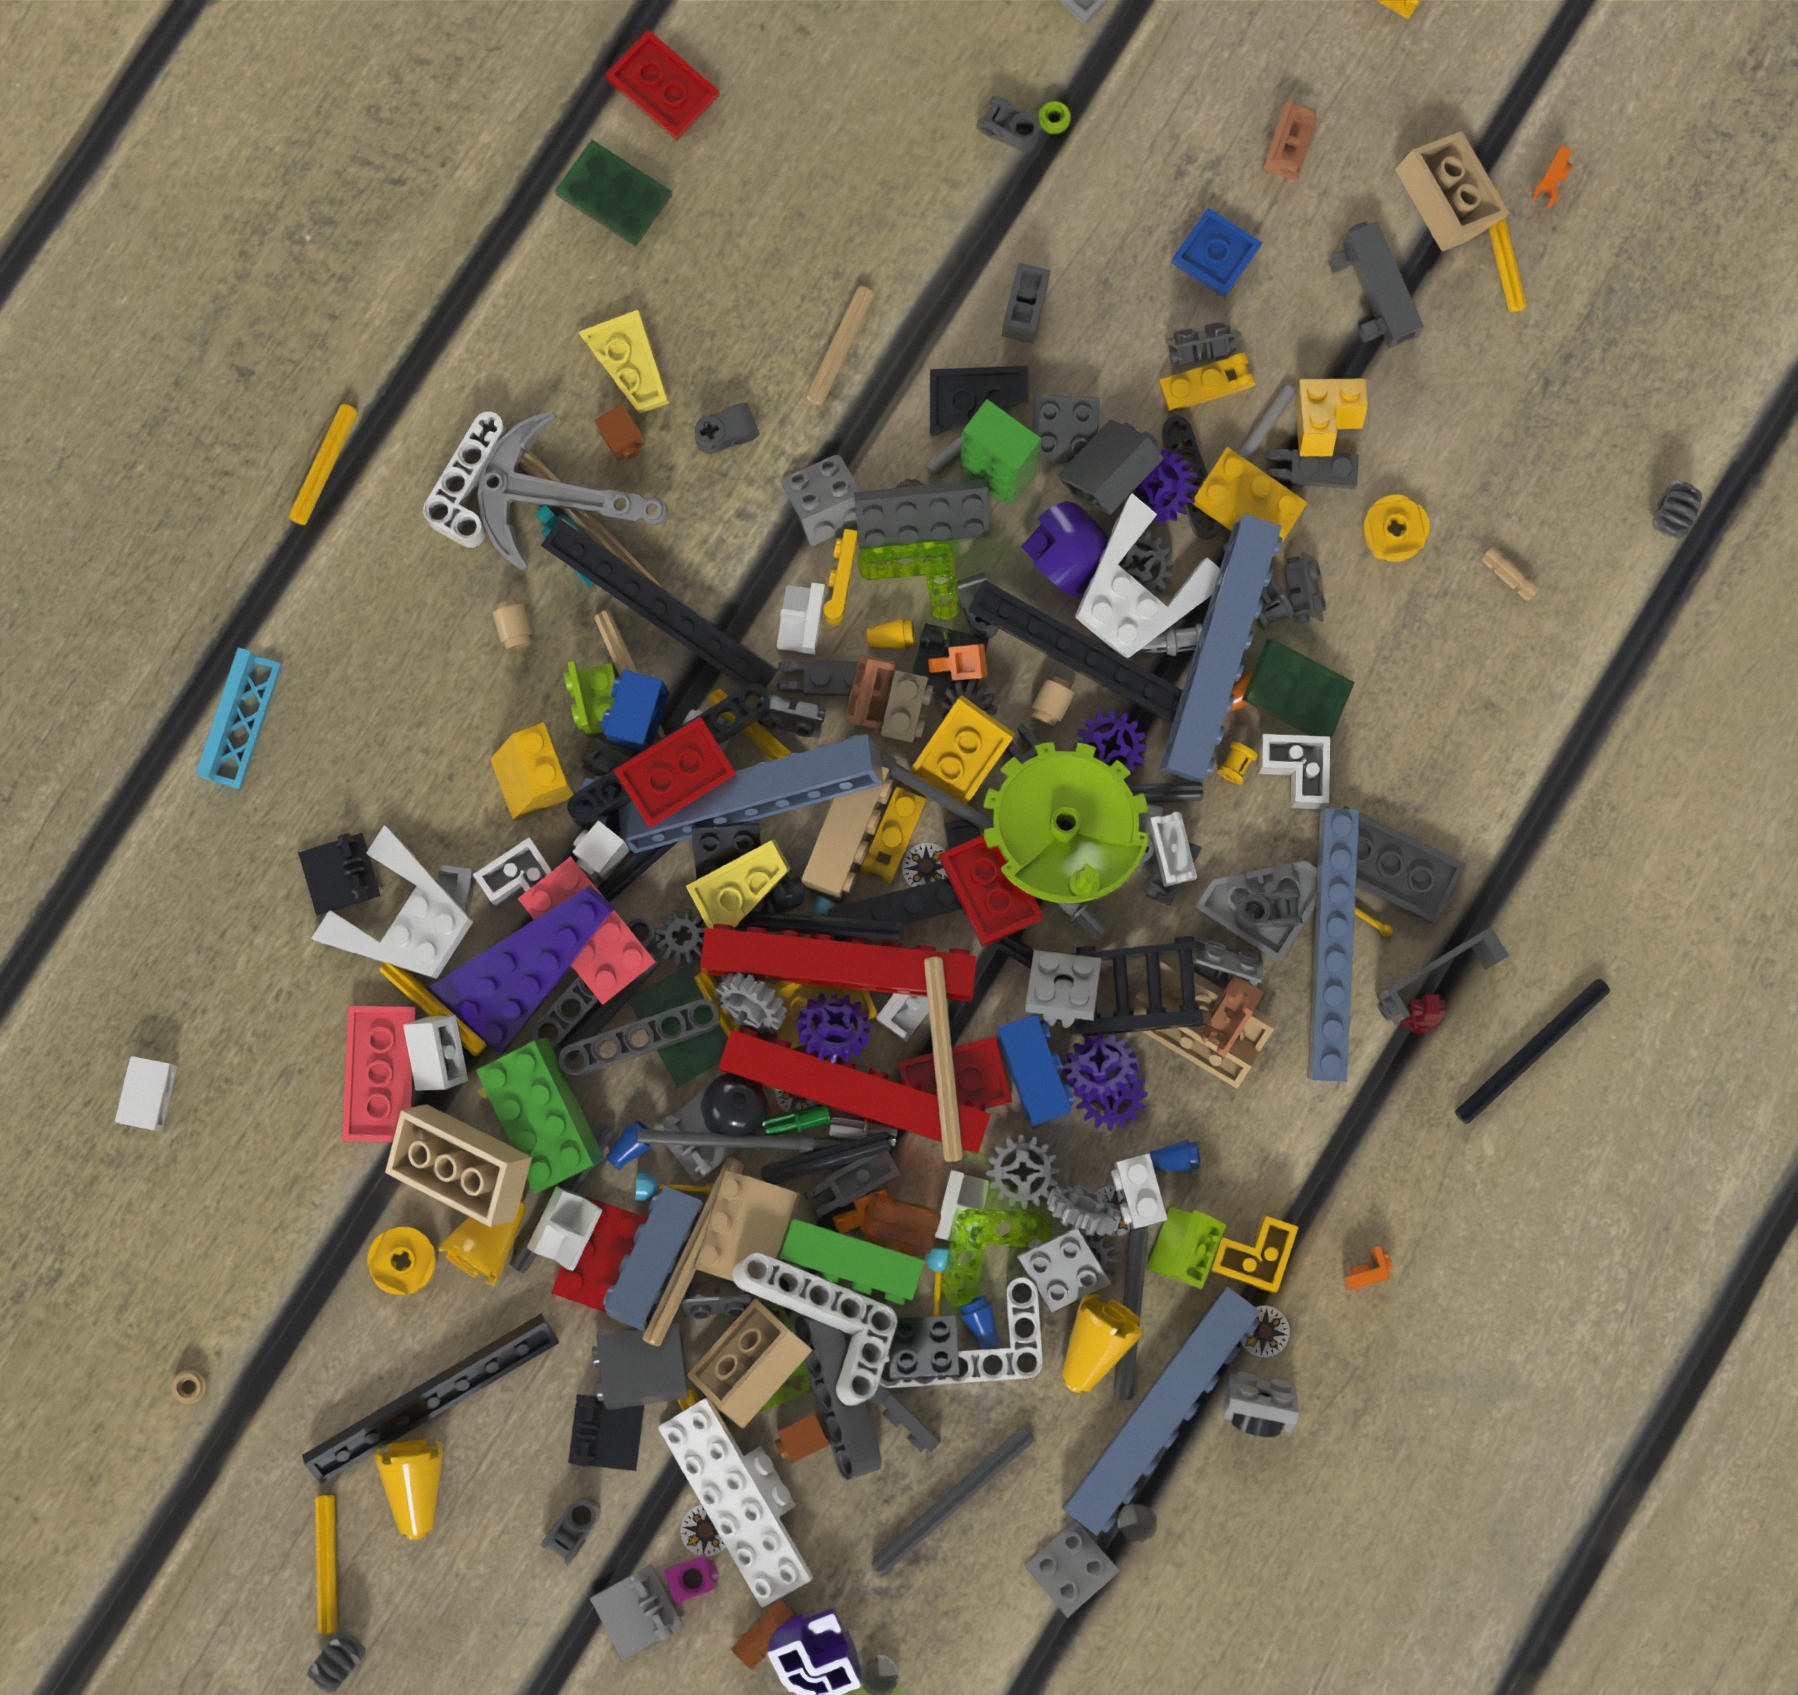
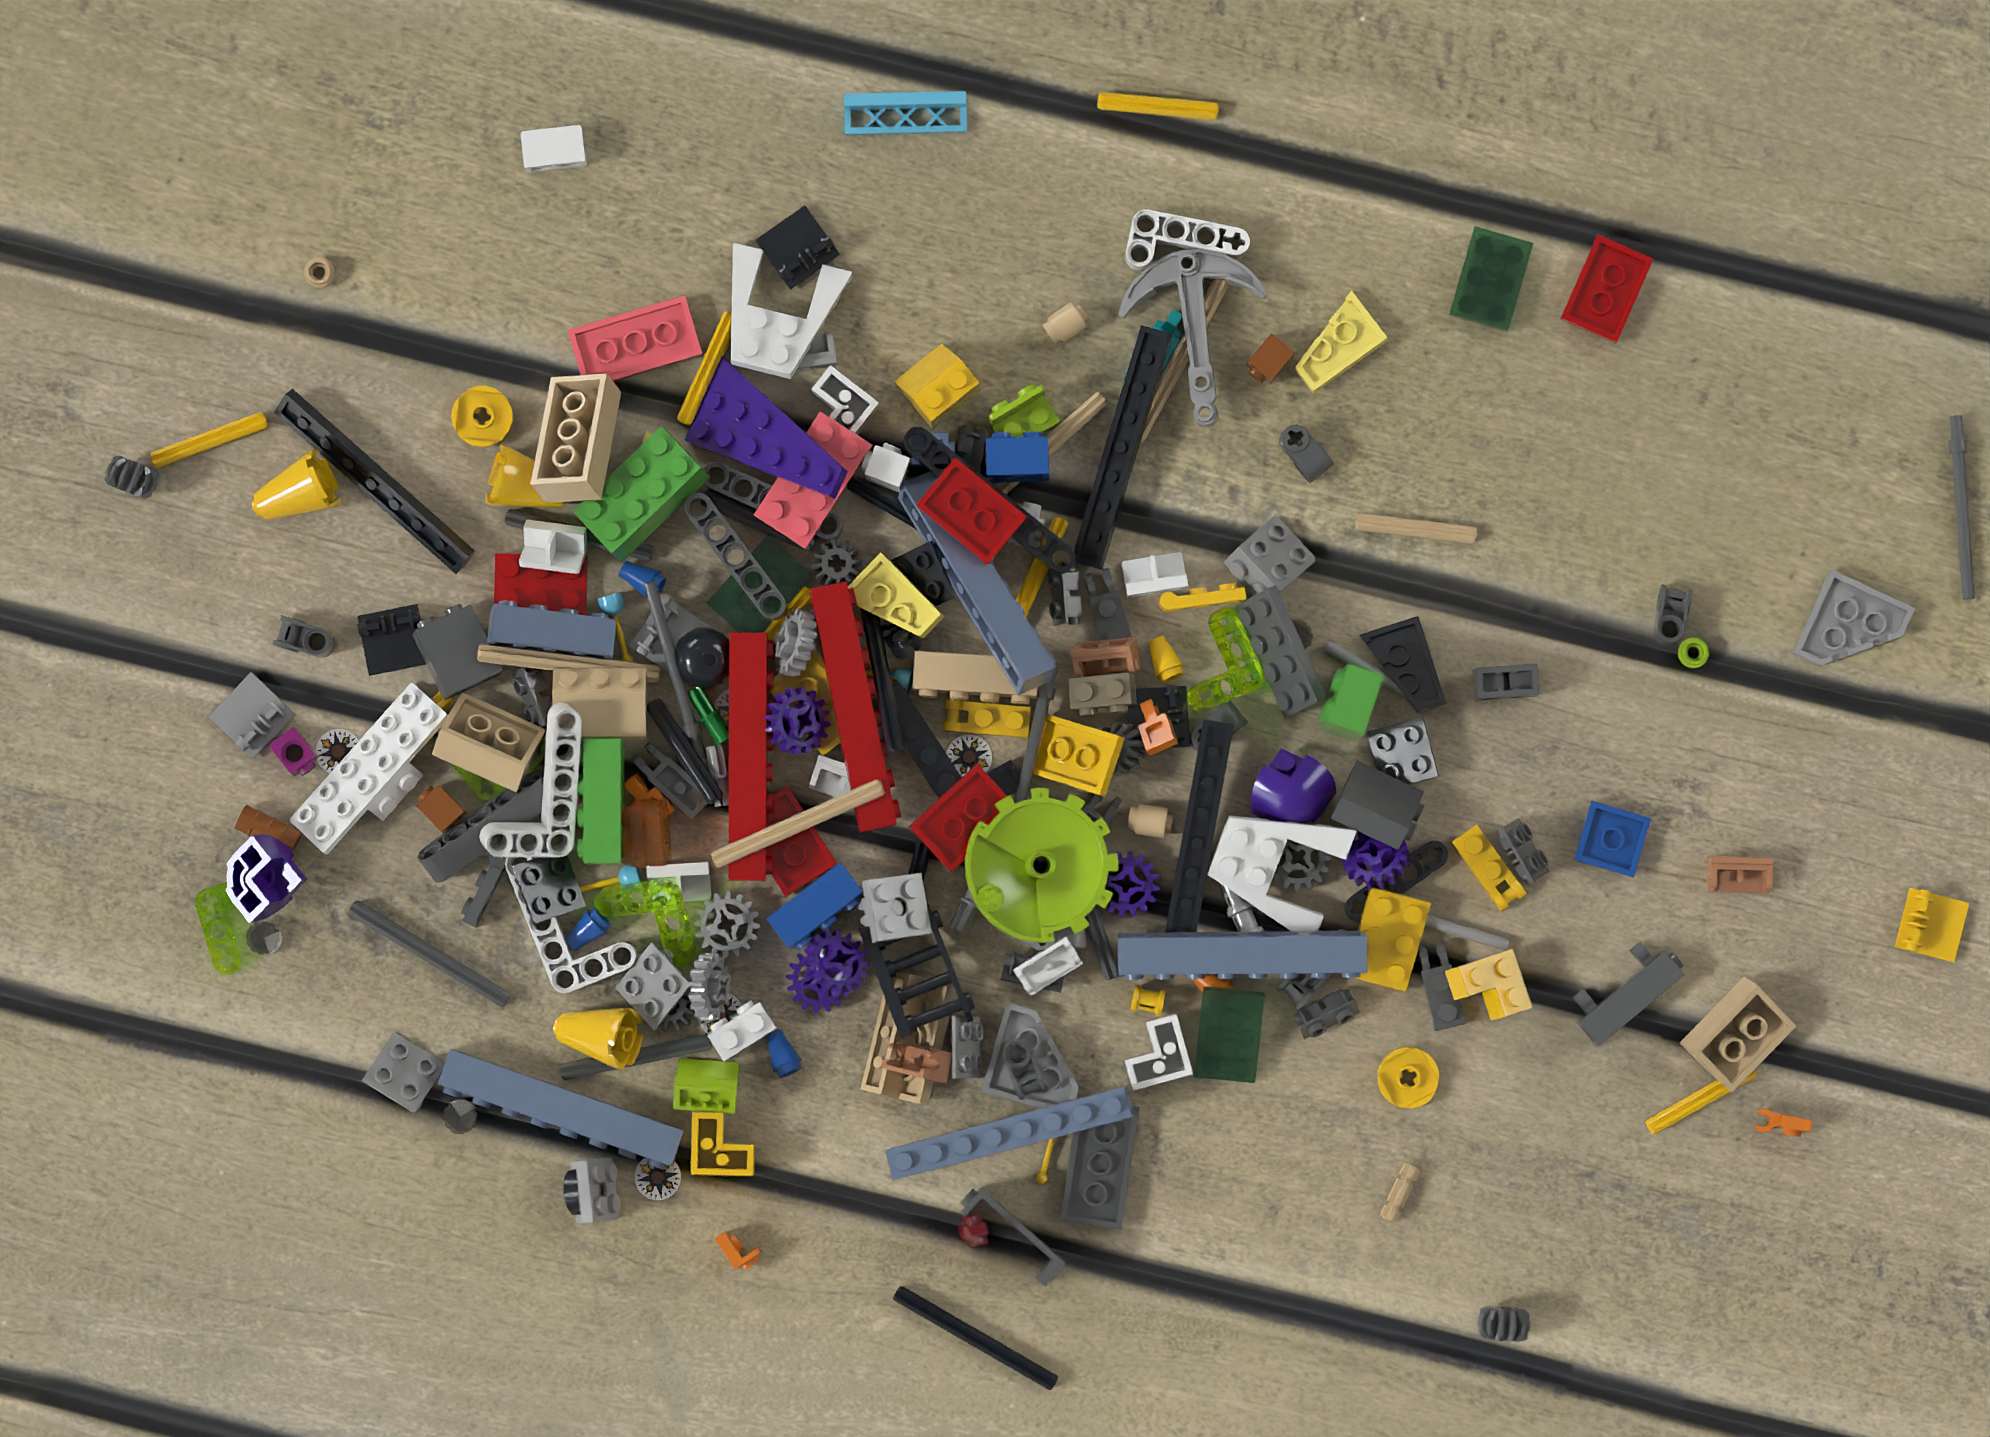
camera: 70 degrees right, 5 degrees up
white brick [403,1015,468,1091] -> none

